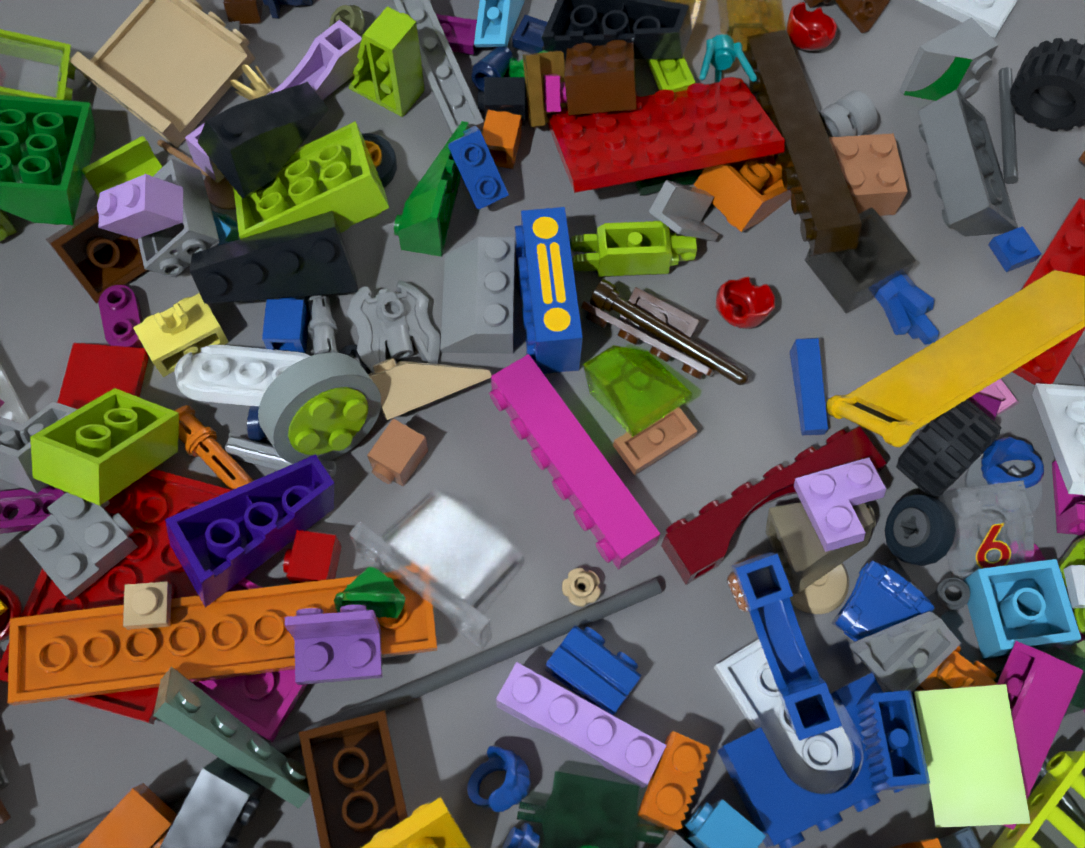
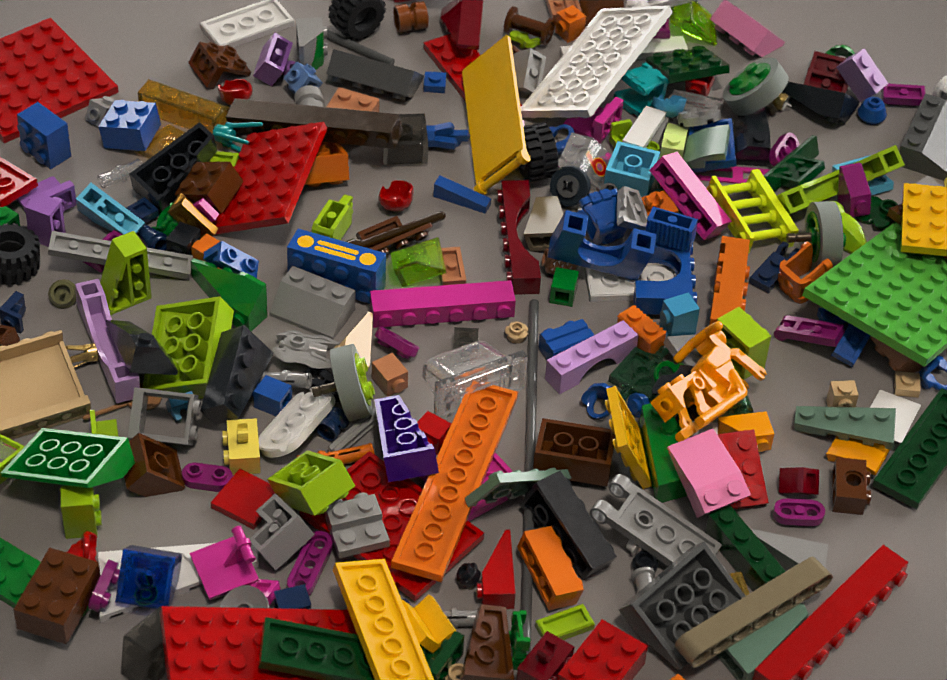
camera: 65 degrees left, 20 degrees down
lavender brick [97,174,183,239] -> none
tan plate [123,582,172,630] -> none
medium lavender bracket [285,605,383,685] -> none
green piece [334,567,405,618] -> none
light grey panel [649,180,718,241] -> none
lavender plate [794,458,886,552] -> none
yellowish green tile [915,684,1031,828] -> none
none -> medium lavender brick [253,32,296,86]
none -> medium blue brick [284,61,323,94]
none -> magenta plate [374,326,420,359]
none -> clear smoke plate [453,327,479,353]
none -> black plate [457,563,481,588]
none -> red slope [476,530,516,609]
none -> green brick [550,267,579,307]

